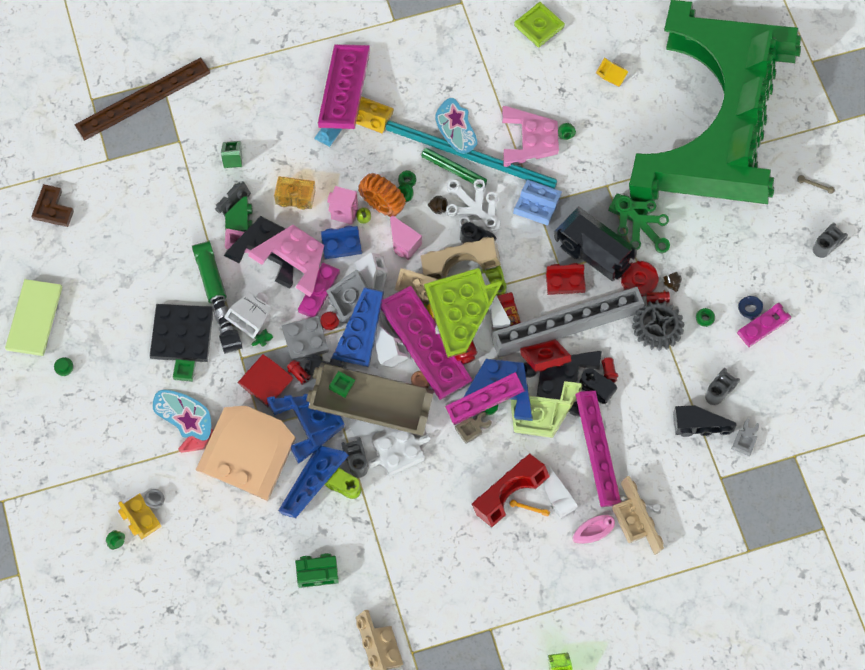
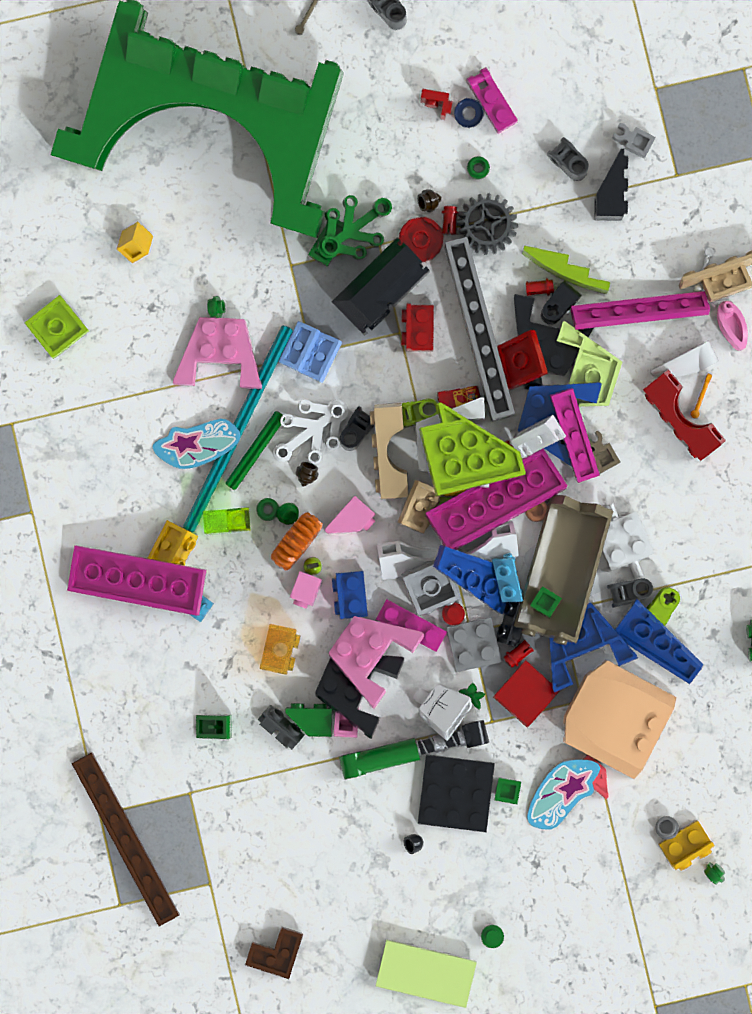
camera: 85 degrees left, 20 degrees up
none -> clear neon green slope [203,507,251,535]
none -> black hinge [403,834,424,854]
none -> red bracket [421,89,453,120]
none -> medium azure hinge [492,553,523,602]
none -> white hinge [509,415,566,459]
none -> lime slope [522,246,610,294]

